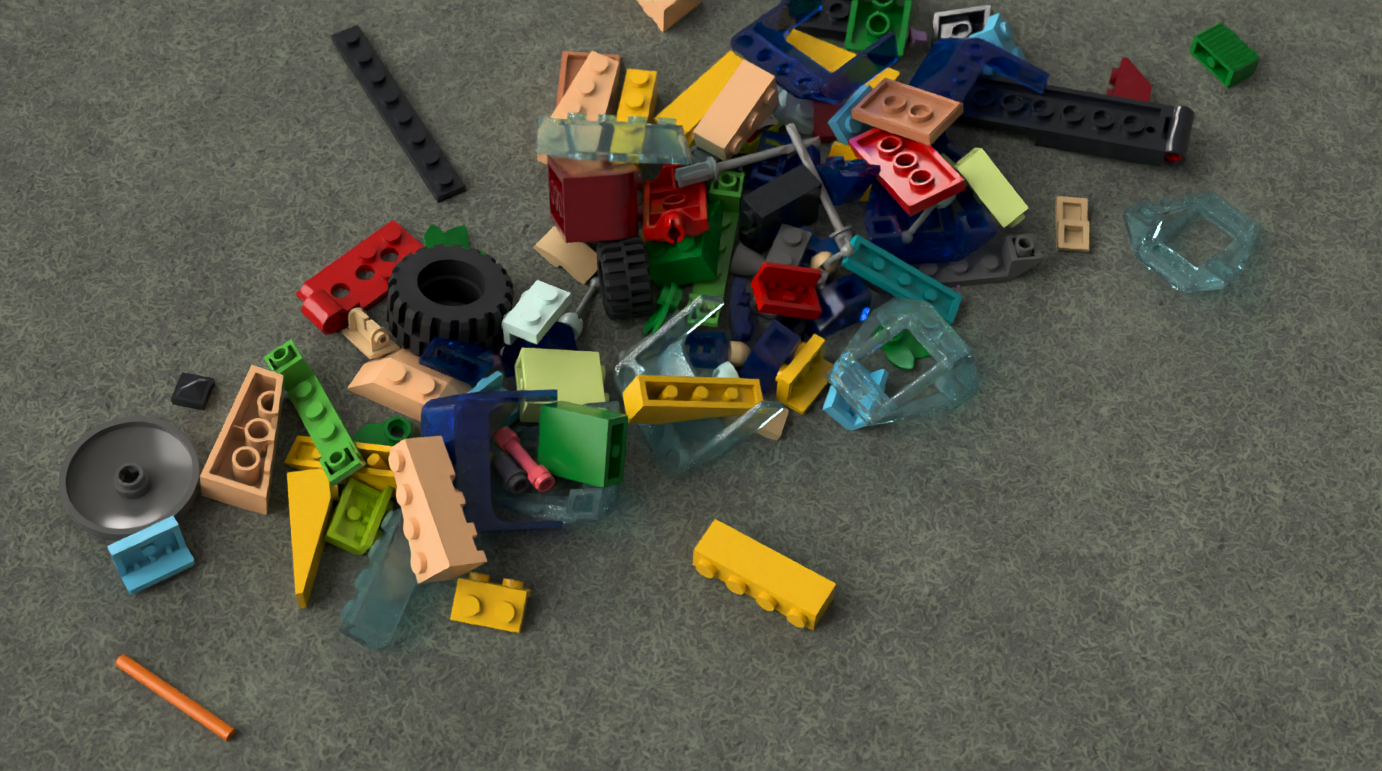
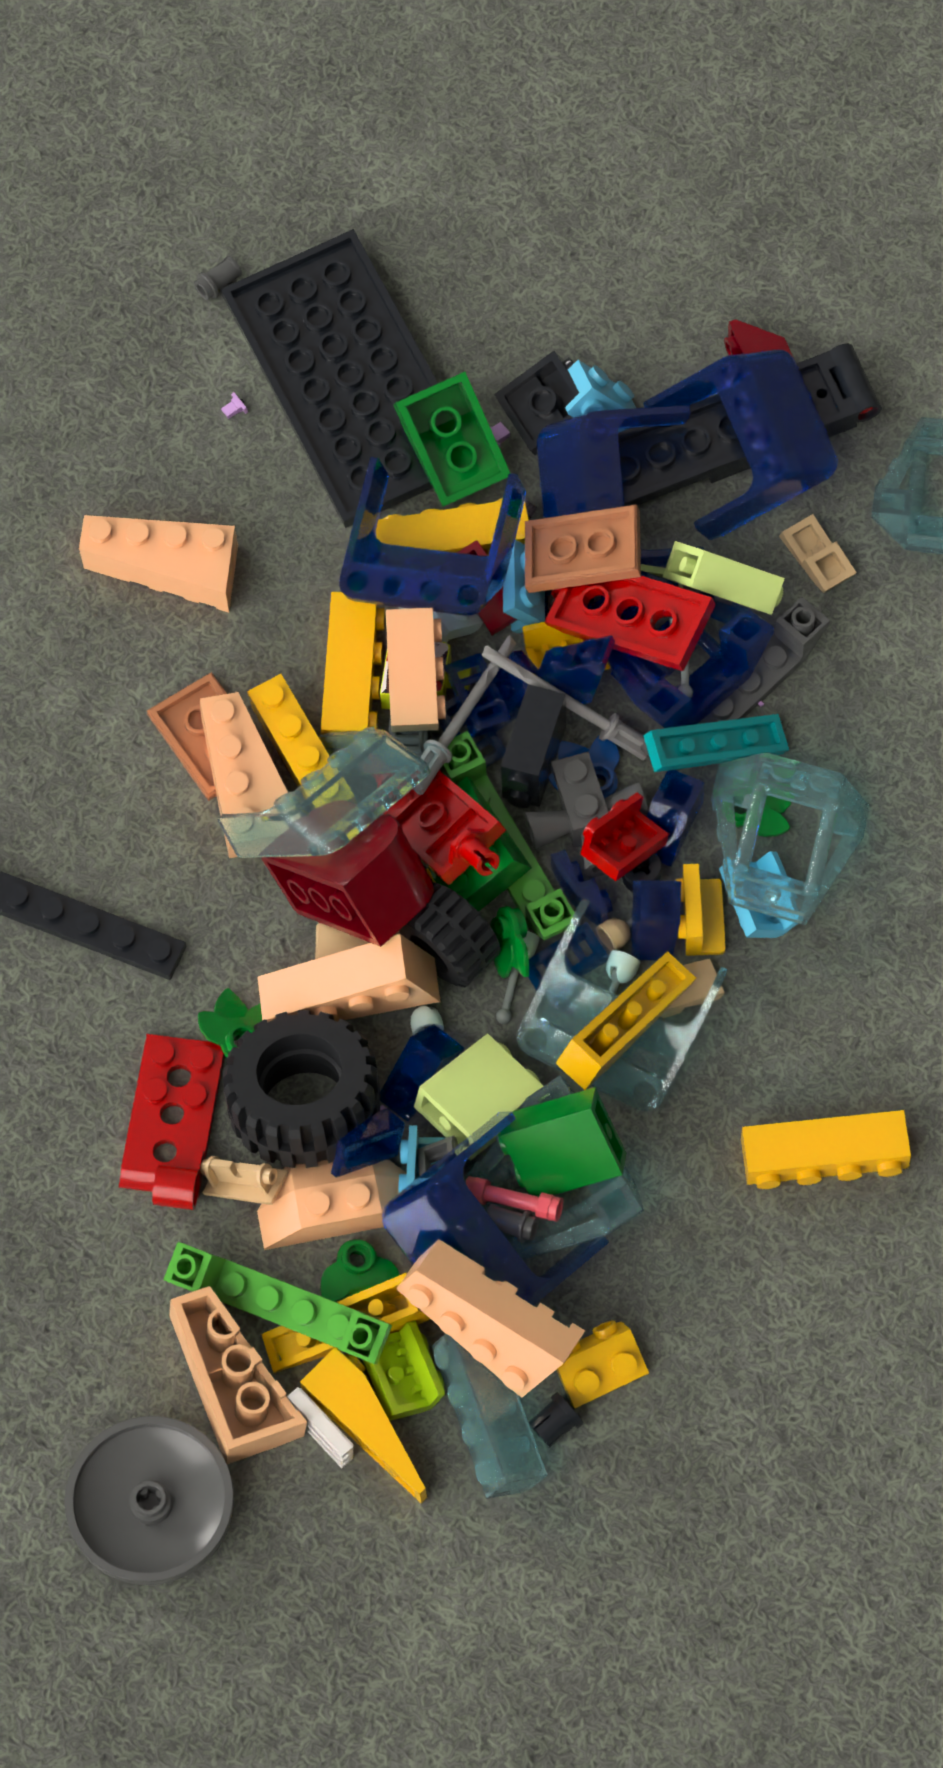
camera: 30 degrees left, 10 degrees up
medium azure bracket [107,516,195,595] -> none
orange bar [115,654,236,742] -> none
black tile [171,372,215,411] -> none
light aqua bracket [501,280,571,345] -> none
hinge [810,244,855,275] -> none
green brick [1189,22,1260,89] -> none
none -> light nougat wedge [258,934,440,1022]
none -> white tile [287,1387,354,1468]
none -> black bush [528,1392,584,1448]
none -> clear blue windscreen [643,349,838,540]

